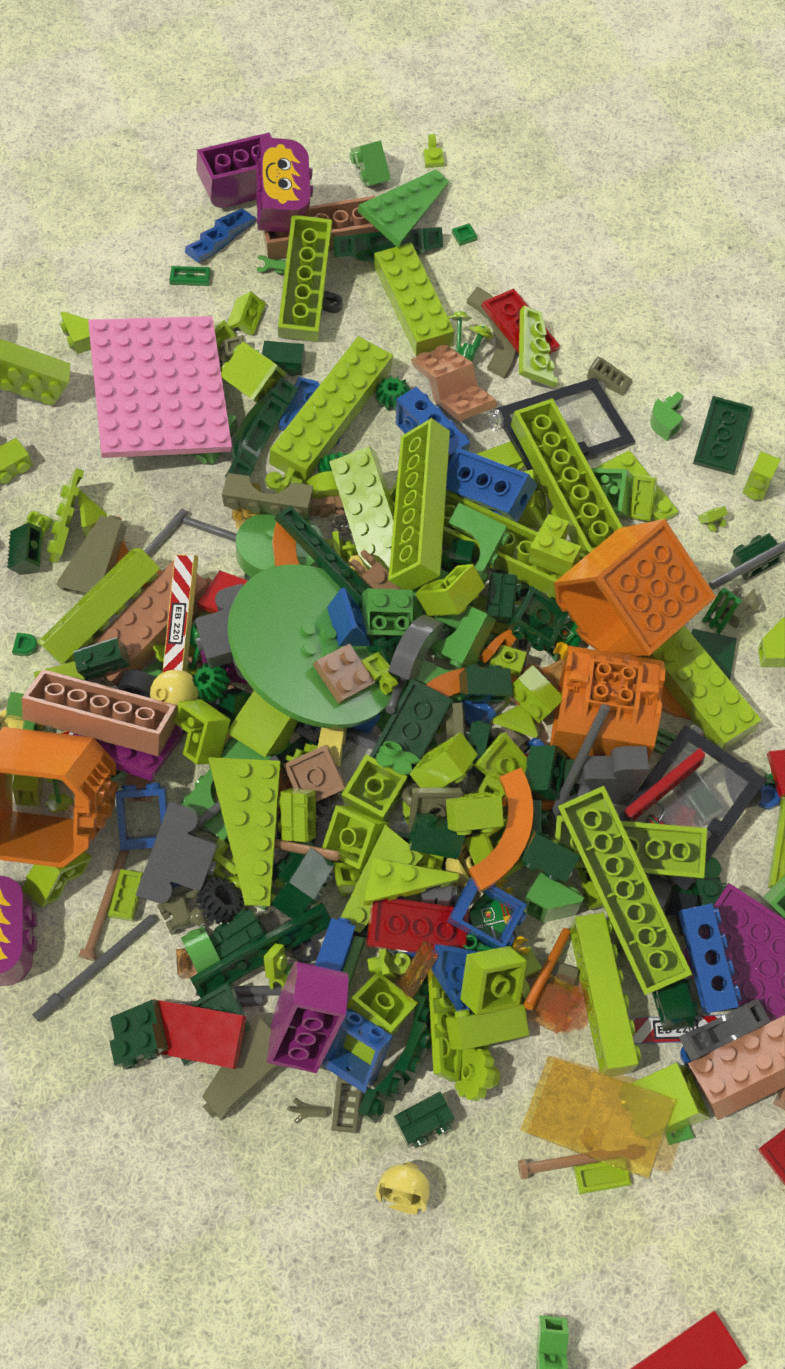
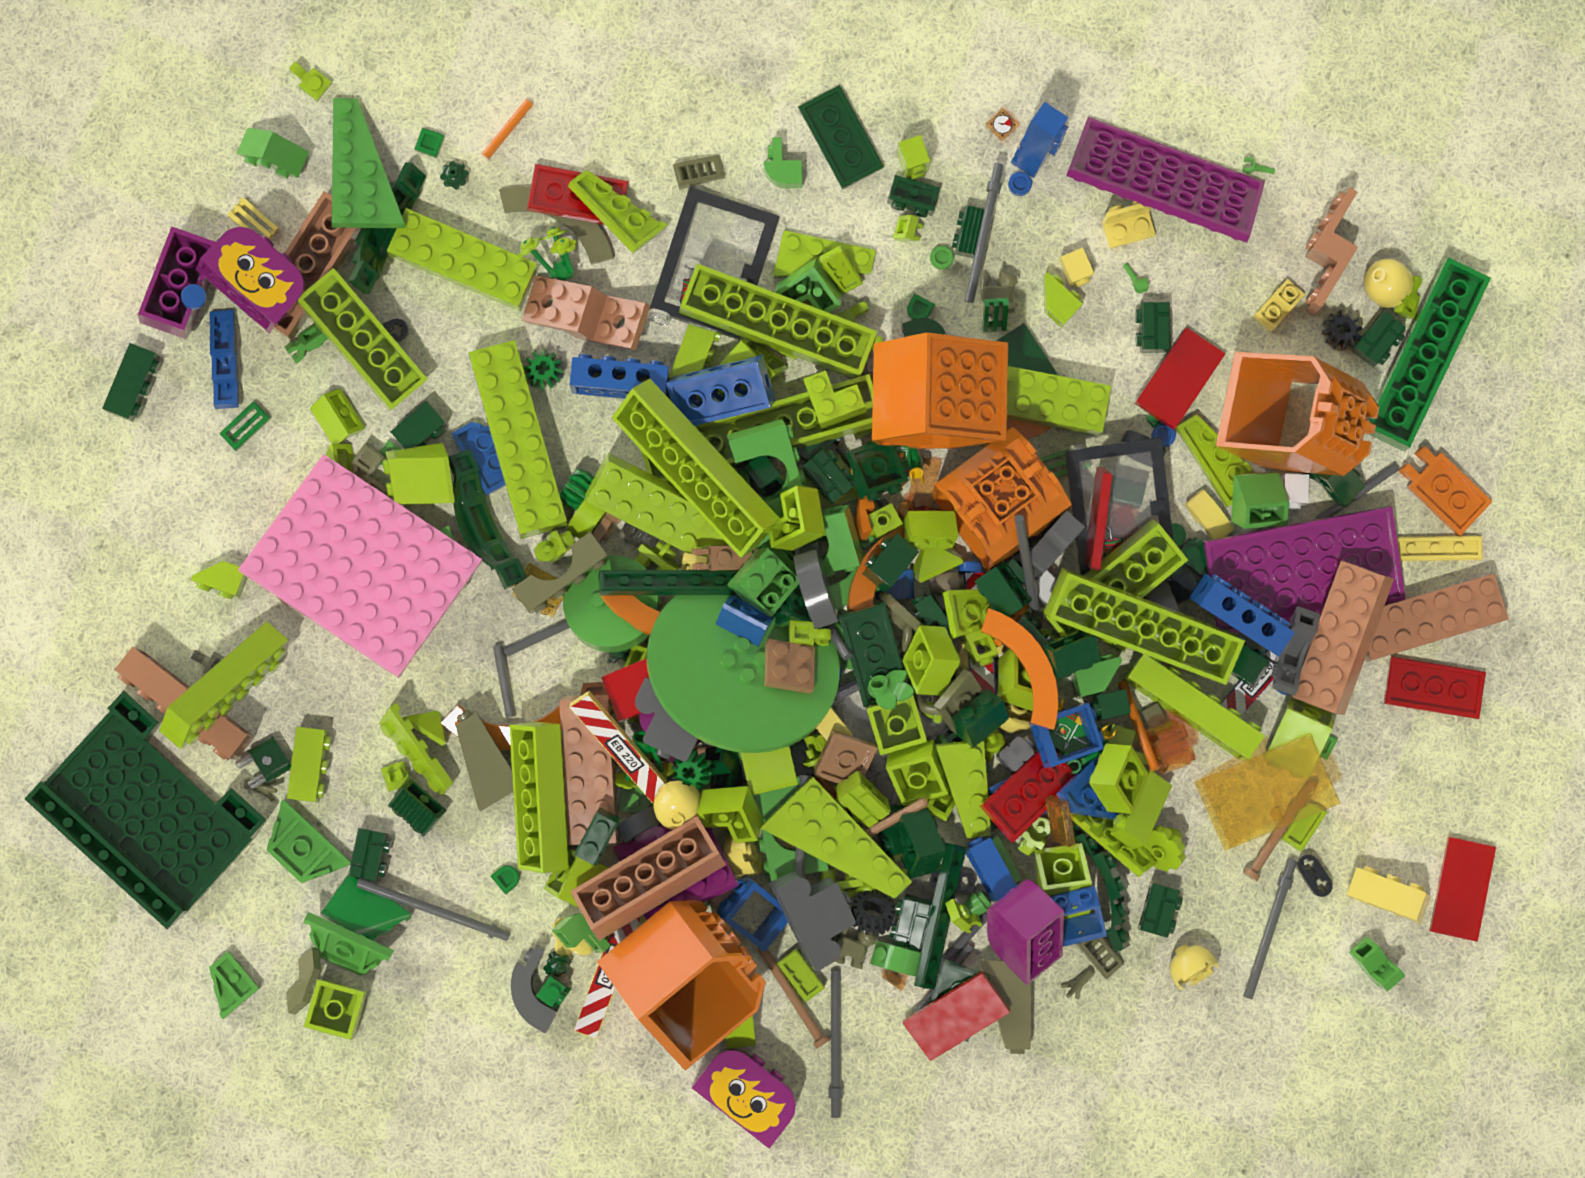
camera: 50 degrees left, 20 degrees up
dark green plate [109,1000,169,1070] -> none
lime wing [364,858,459,906] -> none
lime brick [446,792,504,835] -> none
none -> dark green brick [102,343,161,422]
none -> blue tile [181,284,206,310]
none -> light yellow tile [227,197,279,239]
none -> dark green plant [440,161,469,190]
none -> orange bar [482,99,533,160]
none -> light yellow cylinder [723,834,763,877]
none -> dark green bracket [887,175,940,218]
none -> bright green tile [930,246,954,270]
none -> dark green brick [1090,689,1131,721]
none -> light yellow slope [1185,490,1234,540]
none -> dark grey bar [1243,859,1297,999]
none -> black beam [1296,855,1333,897]
none -> light yellow wedge [1347,866,1431,925]

